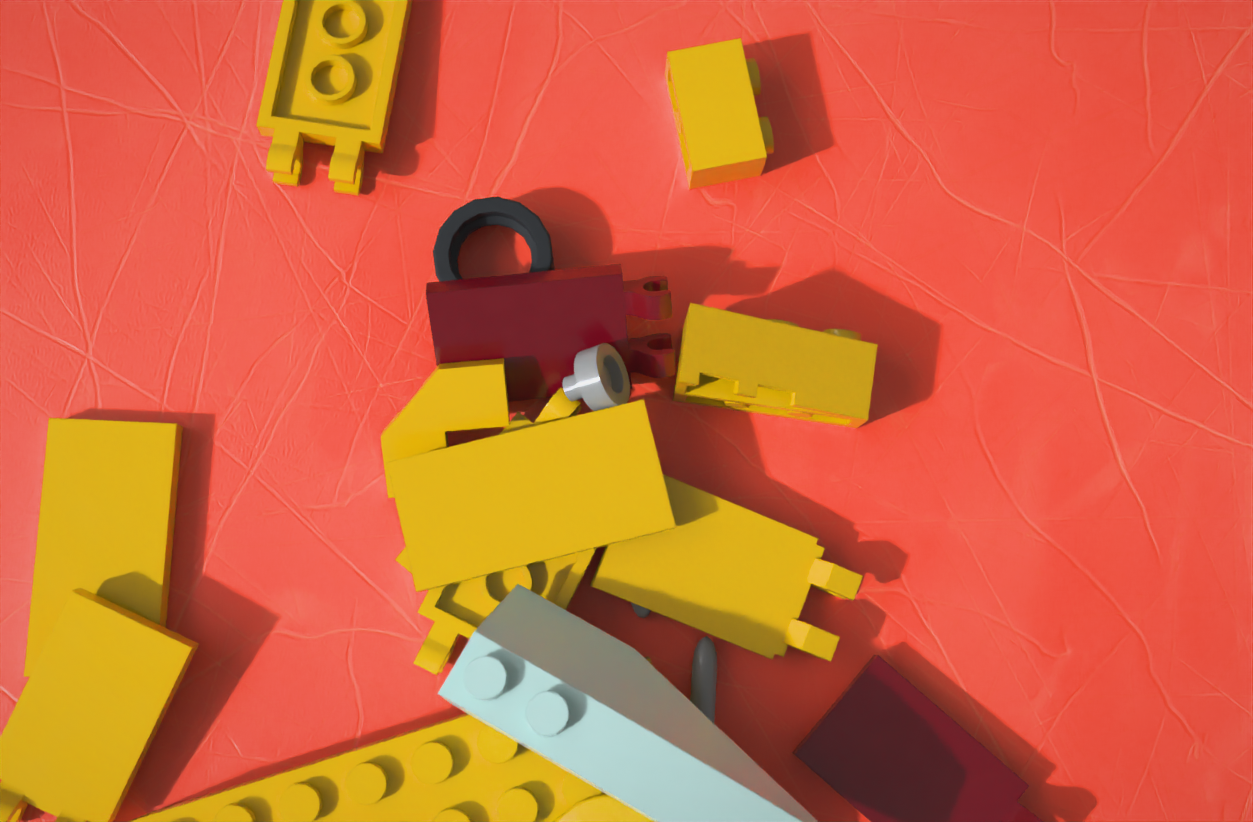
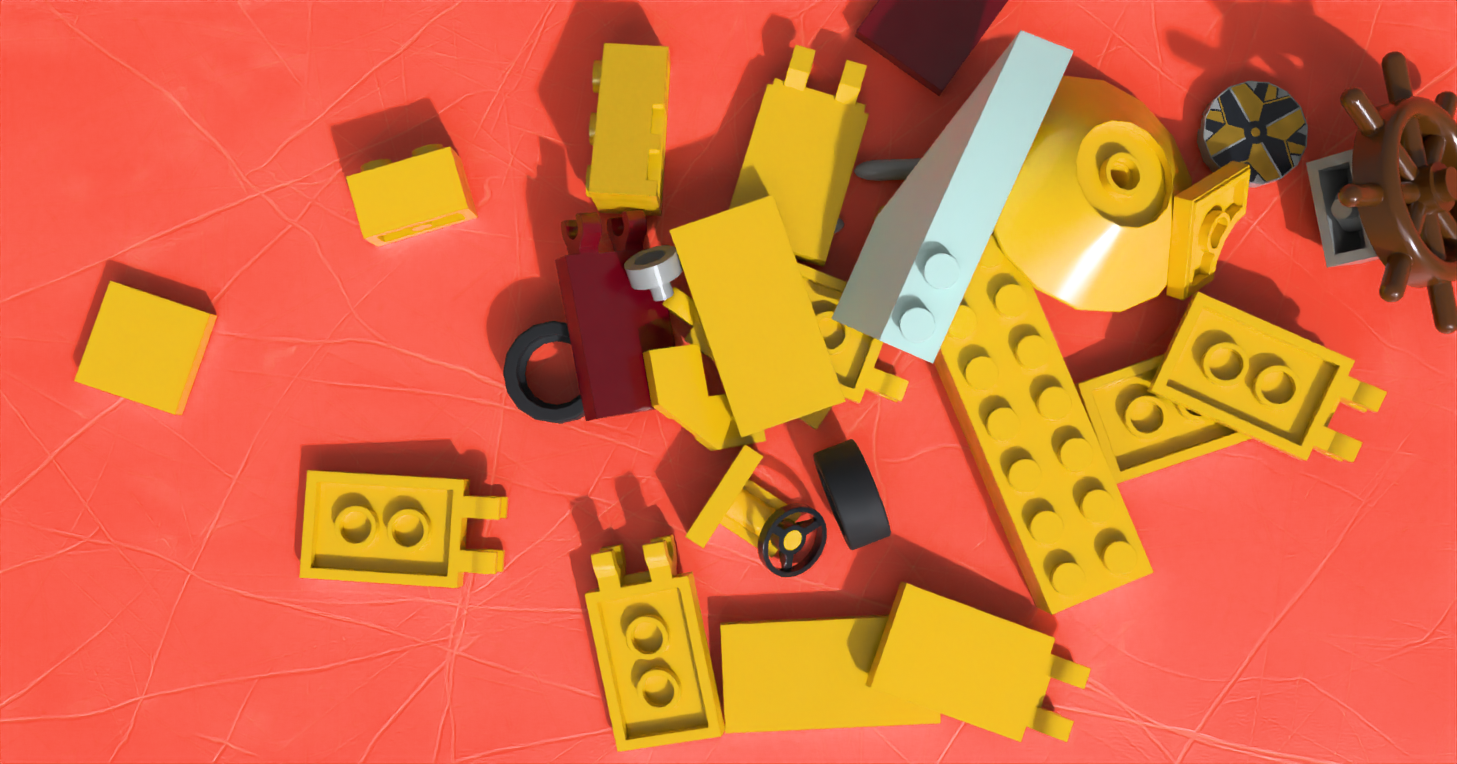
camera: 90 degrees left, 5 degrees up
none -> yellow tile [585,534,725,752]
none -> yellow piece [685,445,827,577]
none -> black tyre [813,439,891,550]

